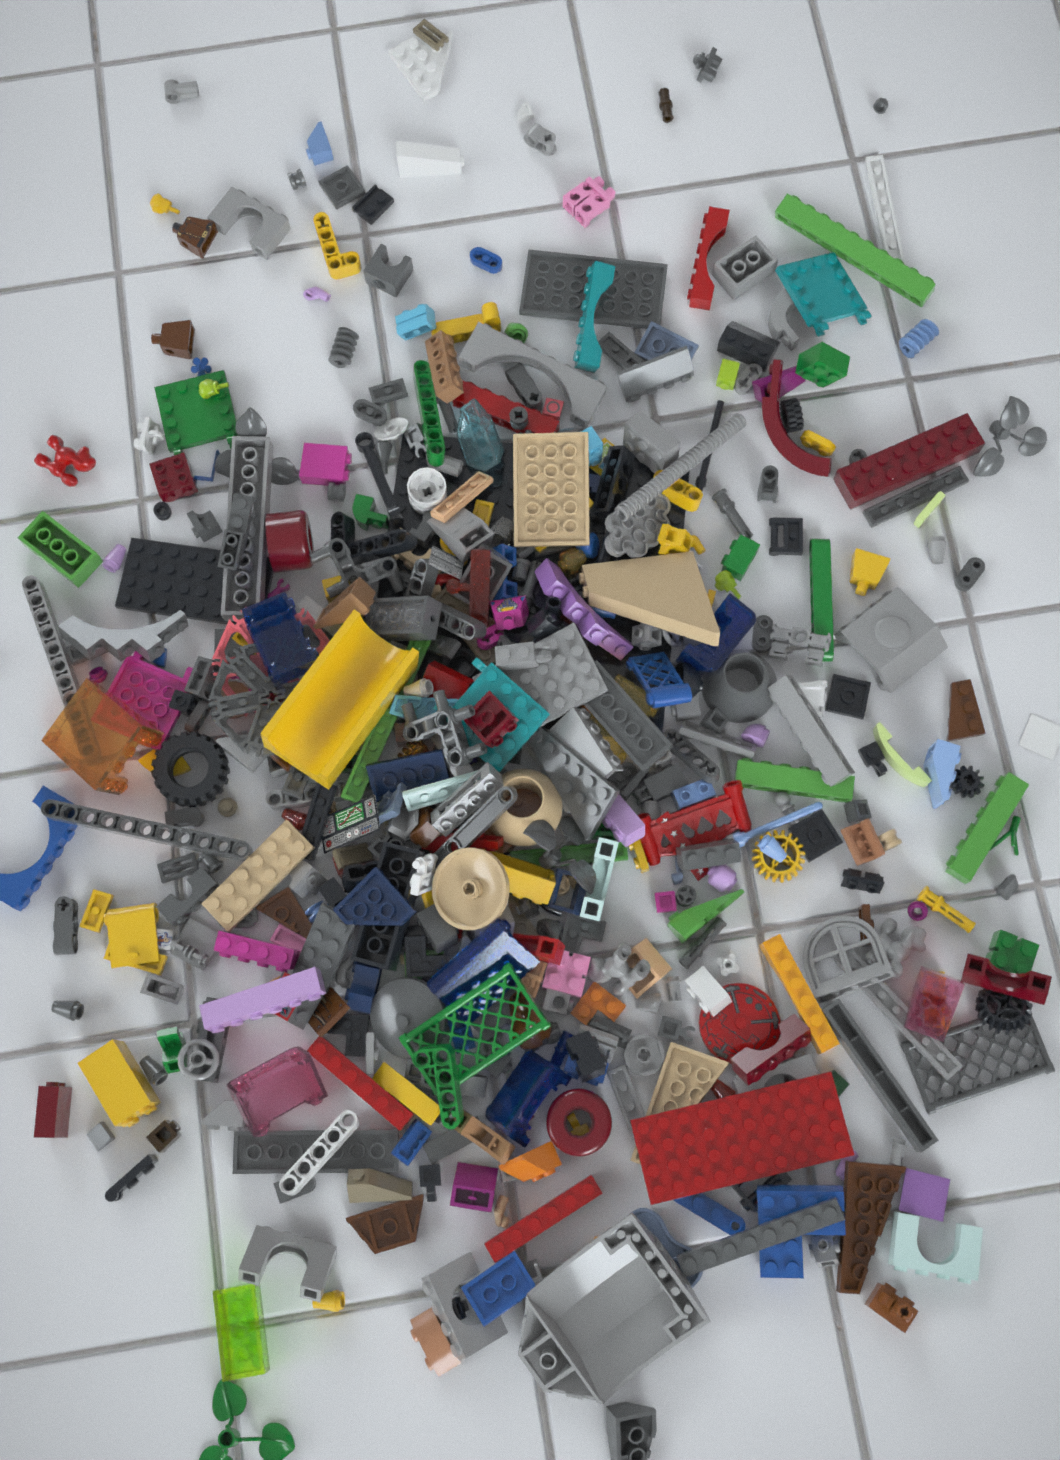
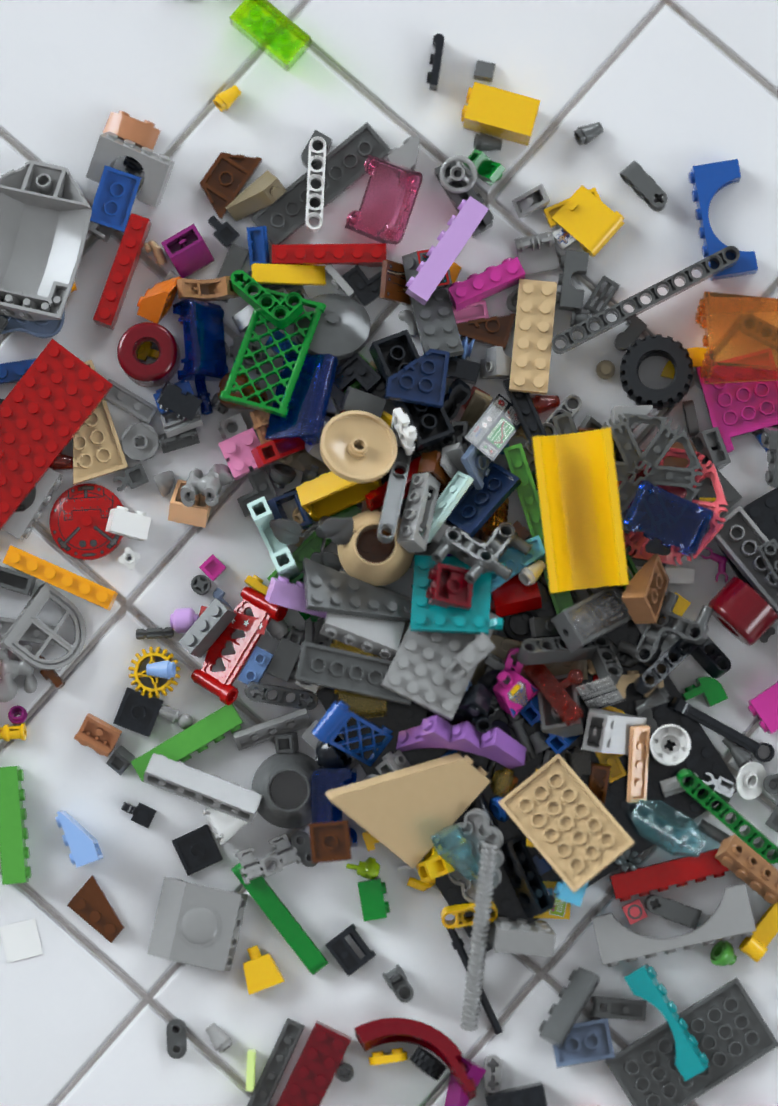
camera: 140 degrees right, 10 degrees up
dark red brick [33,1082,72,1138] -> none
yellow plate [79,889,114,933] -> none
dark brown brick [146,1120,182,1153] -> none
black bracket [169,690,198,718] -> none
light grey arch [238,1225,337,1302] -> none
dark grey wheel [327,482,346,502] -> none
dark blue brick [345,961,382,1014] -> none
dark grey wheel [509,407,528,430] -> none
orange plate [570,982,626,1026] -> none
light grey pin [665,976,682,1001] -> none
bright green wedge [667,889,745,944] -> none
dark grey pin [679,916,727,969] -> none
dark grey pin [711,488,753,539] -> none
lime brick [716,359,740,390] -> none
arch [731,1014,812,1086] -> none
medium blue piece [732,802,823,848] -> none
lavender piece [741,724,770,748] -> none
black hinge [841,868,885,894] -> none
yellowish green slope [873,722,932,787] -> none
tan wheel [878,829,903,851] -> none
black gear [950,765,985,798] -> none
none -> dark grey axle [136,627,174,640]
none -> reddish brown tile [309,820,352,863]
none -> clear light blue slope [430,824,480,881]
none -> reddish brown plate [588,762,611,804]
none -> dark grey cone [635,686,670,714]

